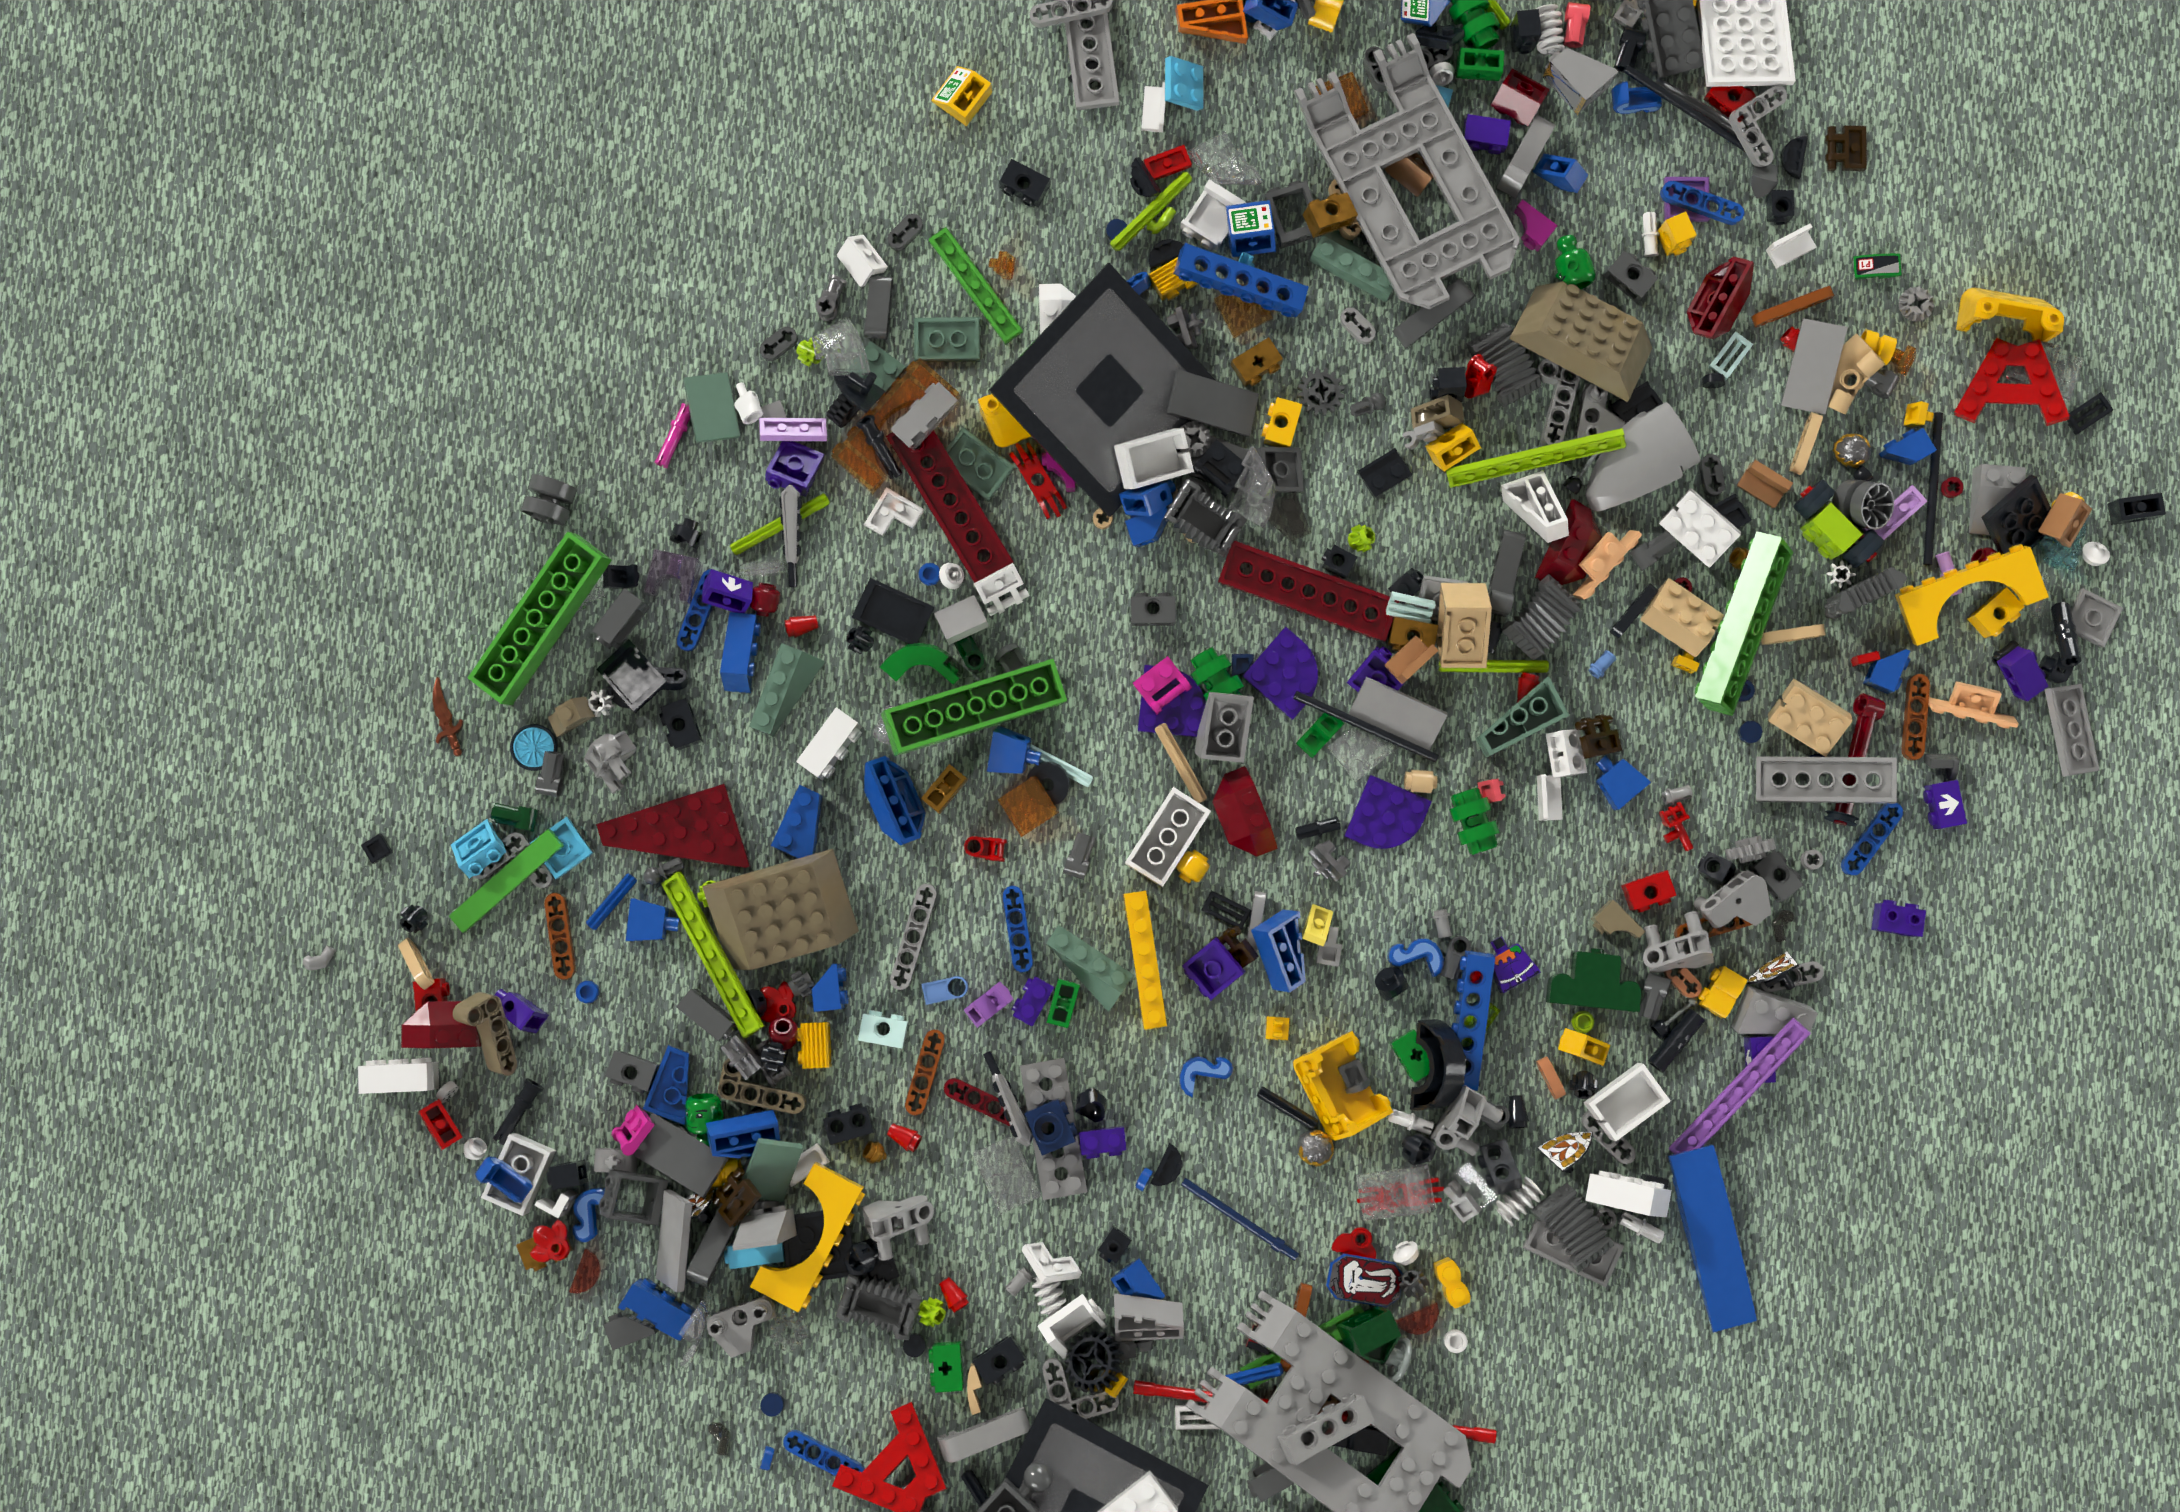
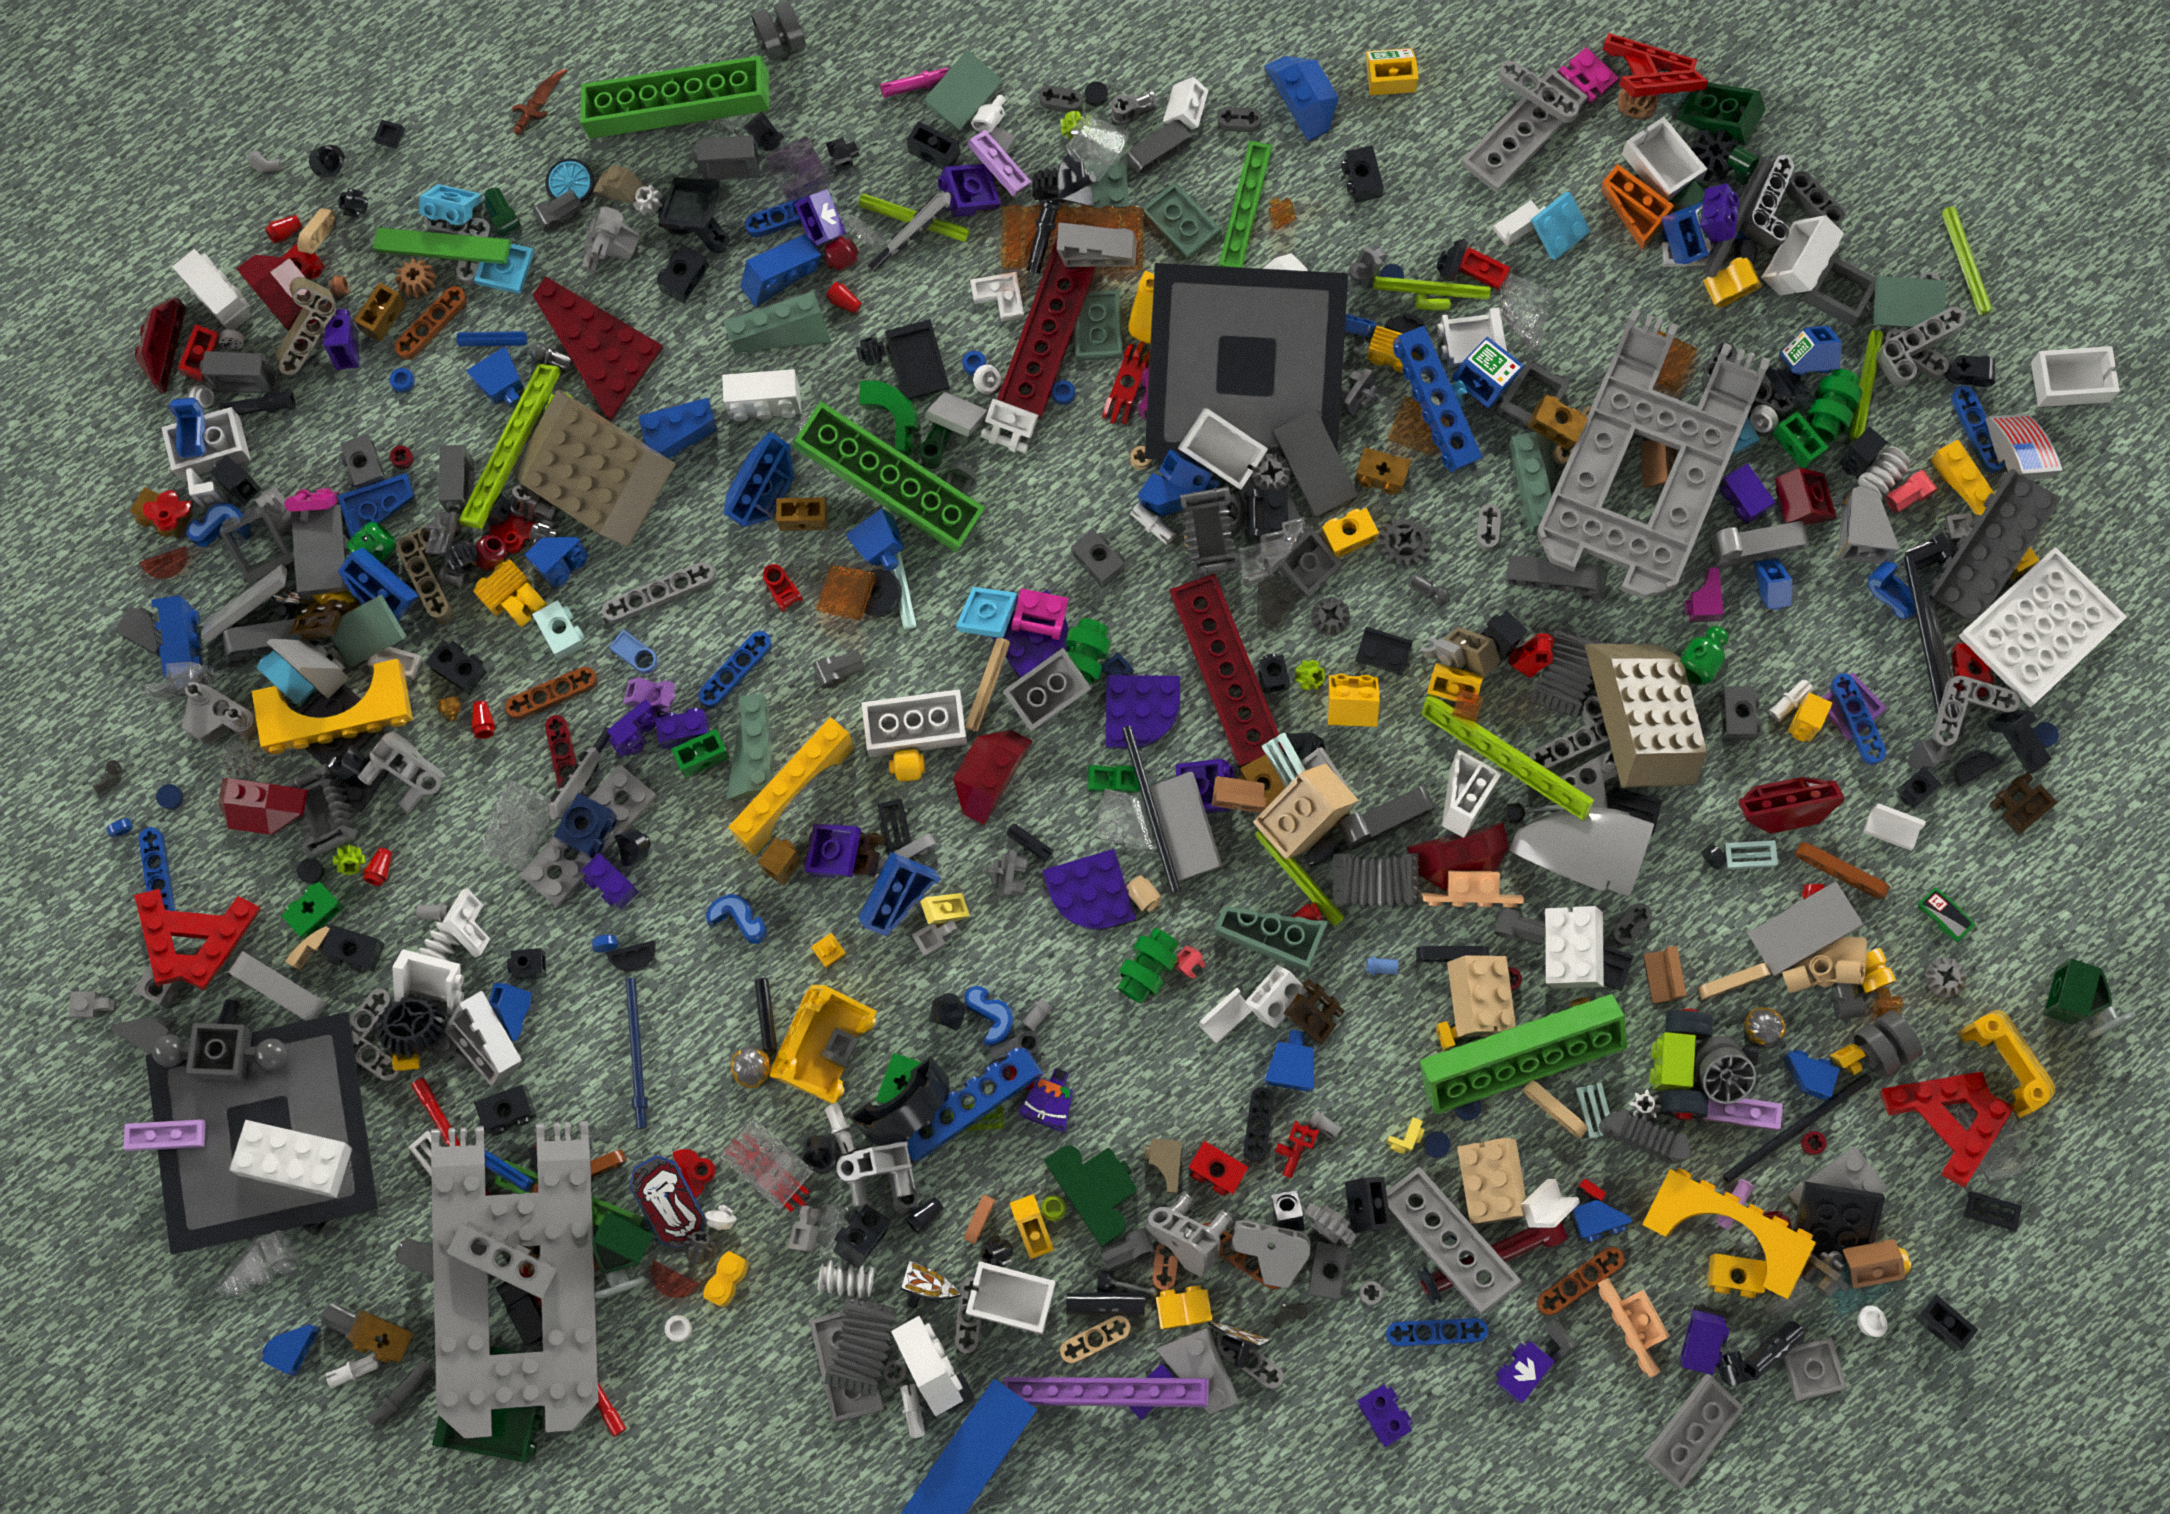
camera: 55 degrees right, 10 degrees down
none -> dark red wedge [135,298,187,394]
none -> dark grey window [200,351,276,394]
none -> dark red wedge [218,778,308,835]
none -> red cone [265,215,302,244]
none -> black piece [309,144,345,178]
none -> nougat plate [329,275,349,298]
none -> pearl gold brick [353,282,406,342]
none -> dark red bush [390,445,414,469]
none -> medium nougat gear [395,258,437,300]
none -> black brick [474,1084,537,1136]
none -> yellow wheel [501,582,548,628]
none -> flat silver connector [510,485,559,522]
none -> dark purple plate [607,699,659,758]
none -> pearl gold brick [758,838,801,886]
none -> black brick [907,121,961,170]
none -> medium azure plate [956,587,1019,638]
none -> blue tile [1051,380,1075,405]
none -> tan beam [1060,1316,1130,1364]
none -> black tile [1085,81,1108,106]
none -> white pin [1130,503,1176,545]
none -> black beam [1243,1087,1274,1162]
none -> blue wedge [1264,56,1339,142]
none -> dark grey gear [1311,596,1350,635]
none -> yellow slope [1327,674,1380,727]
none -> black brick [1345,1176,1392,1234]
none -> flat silver hips [1348,245,1387,289]
none -> light yellow bracket [1386,1117,1425,1154]
none -> clear orange tile [1452,690,1484,722]
none -> white panel [1521,1179,1580,1228]
none -> light aqua tile [1576,1083,1610,1139]
none -> flat silver hips [1801,1251,1849,1297]
none -> dark grey wheel [1852,1010,1923,1079]
none -> black bracket [1987,710,2052,774]
none -> dark blue tile [2033,722,2059,748]
none -> dark green piece [2043,959,2136,1039]

